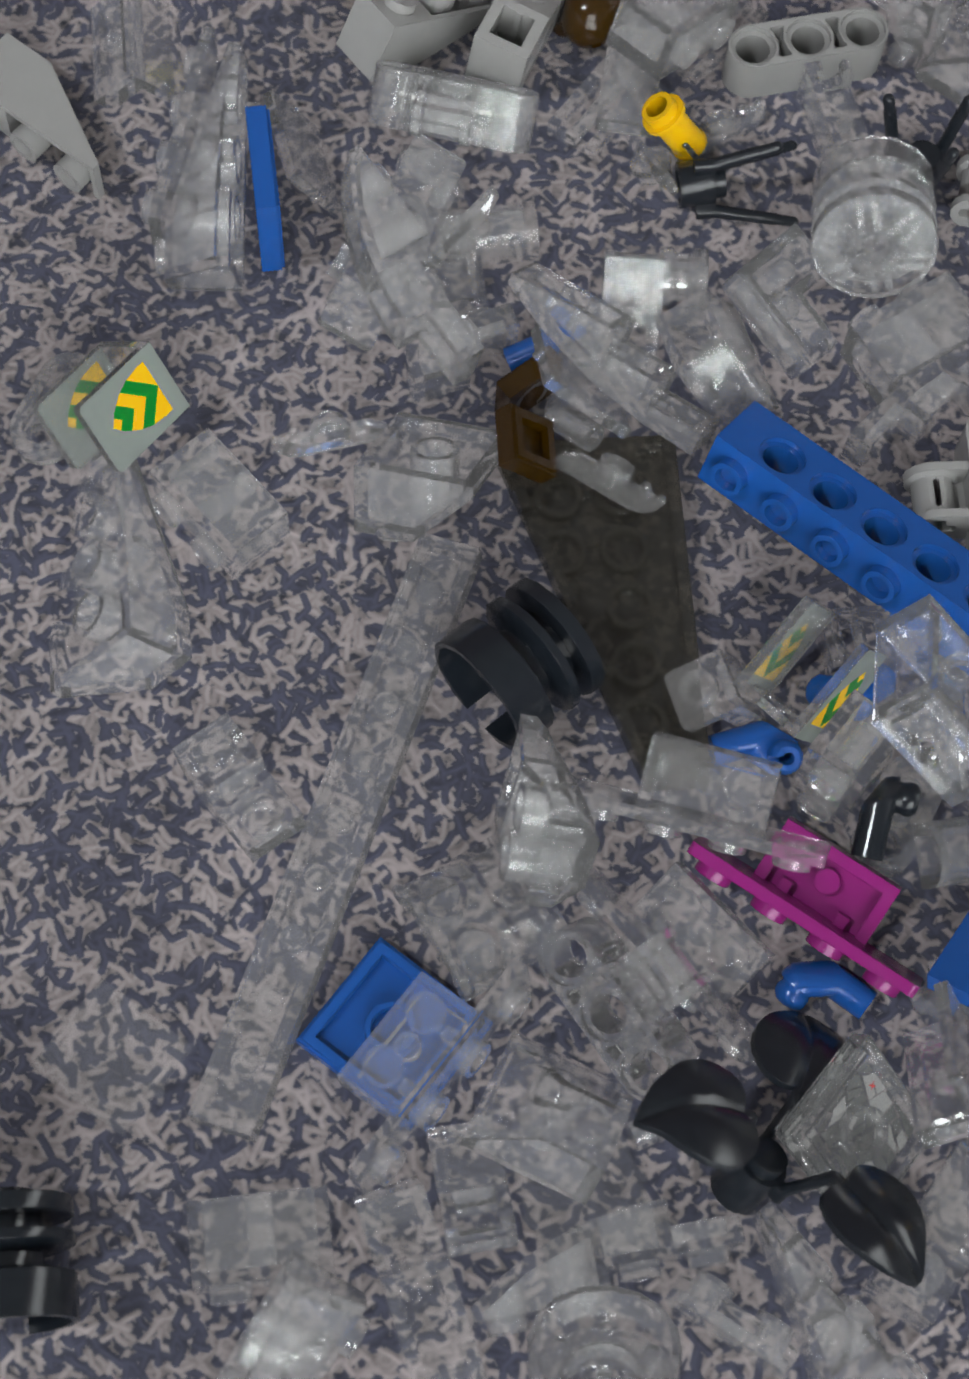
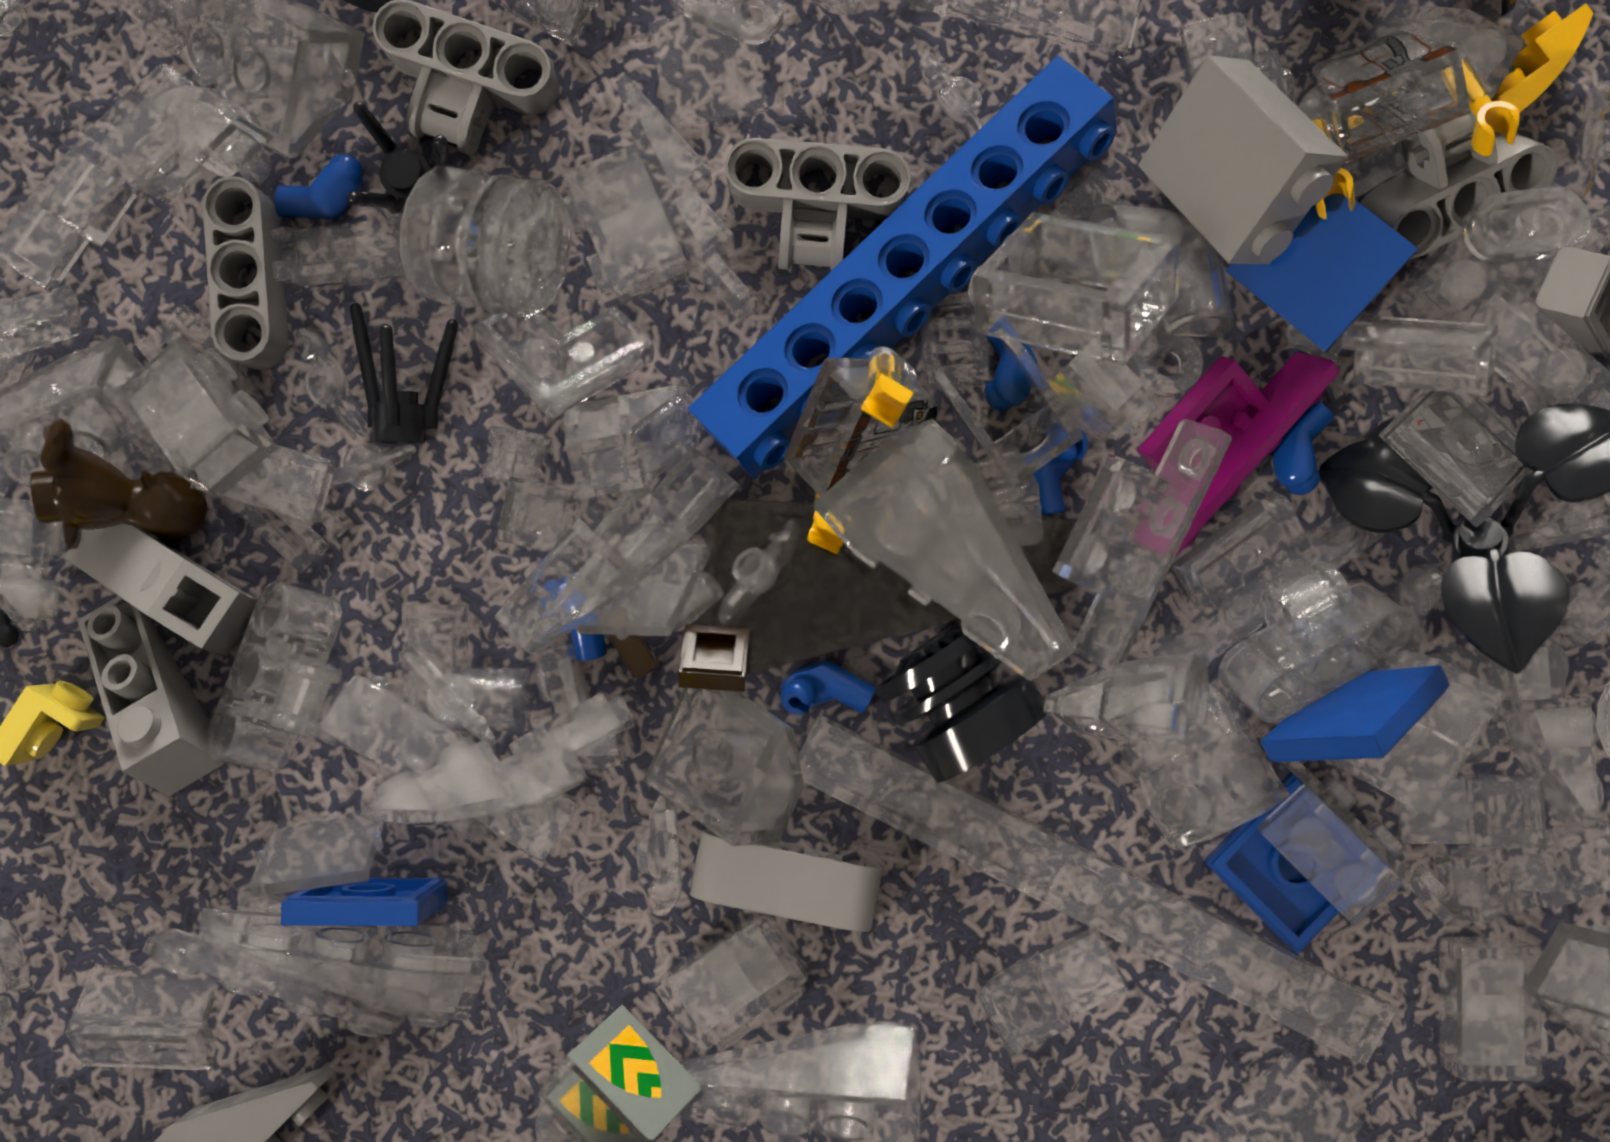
camera: 75 degrees left, 20 degrees up
yellow pin [641,92,707,161] -> none
black arm [850,776,921,862] -> none
none -> blue arm [274,154,363,220]
none -> light grey beam [689,829,884,932]
none -> blue arm [780,660,876,715]
none -> clear torso [784,346,937,554]
none -> clear wedge [814,418,1076,681]
none -> blue tile [1261,665,1450,762]

